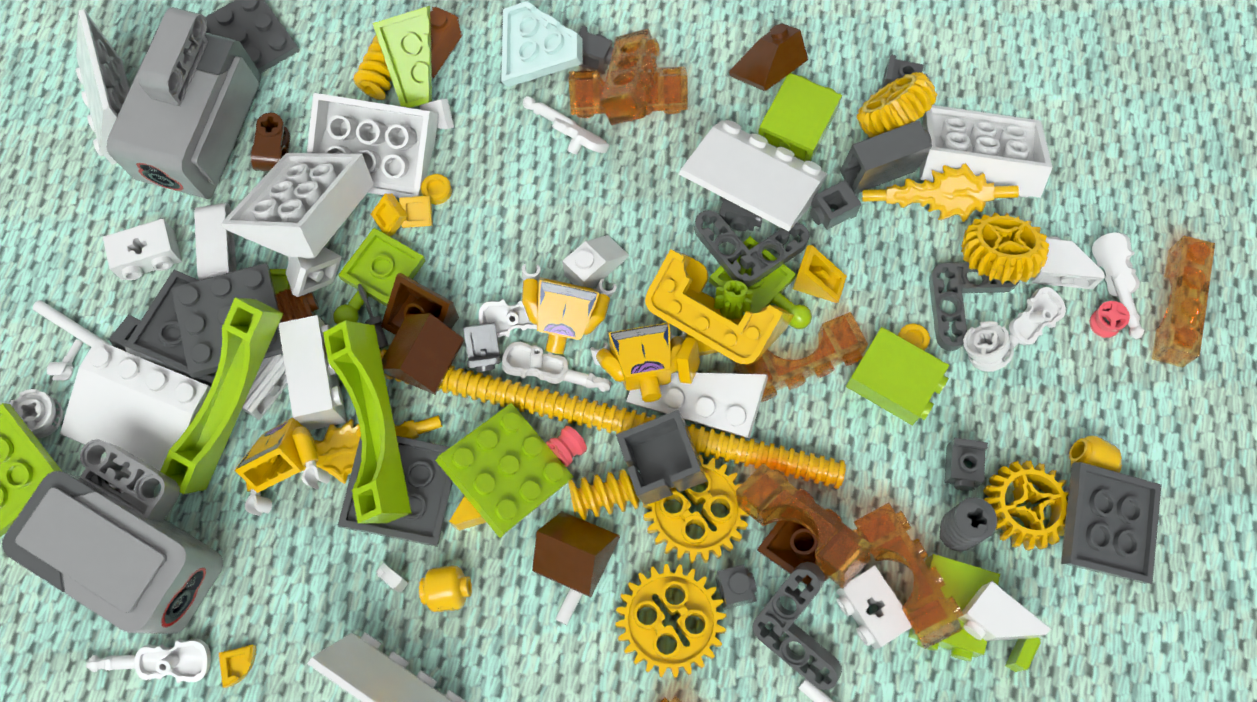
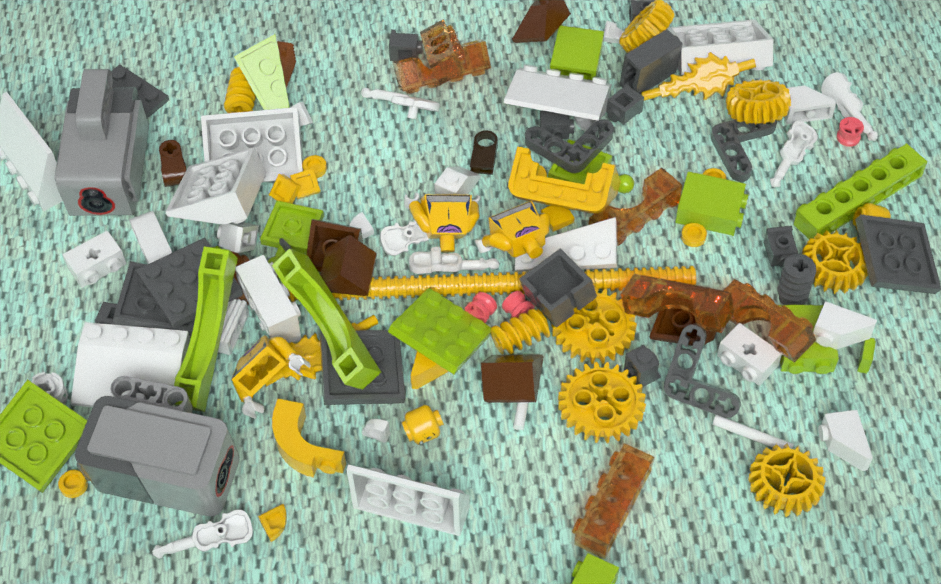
camera: 15 degrees left, 15 degrees down
white bar [33,300,112,347] -> none
white hand [47,339,83,381] -> none
bracket [463,322,501,372] -> none
light aqua plate [501,1,583,87] -> none
yellow tile [676,337,700,384] -> none
lime gear [714,280,753,319] -> none
yellow slope [793,245,847,303] -> none
white wheel [963,321,1014,372] -> none
clear orange arch [1152,235,1215,368] -> none
none -> yellow arch [272,399,346,478]
none -> white tile [349,212,374,239]
none -> dark brown piece [470,130,498,175]
none -> coral wheel [502,291,535,318]
none -> white tile [604,21,624,44]
none -> yellow tile [681,223,707,247]
none -> lime brick [793,143,928,239]

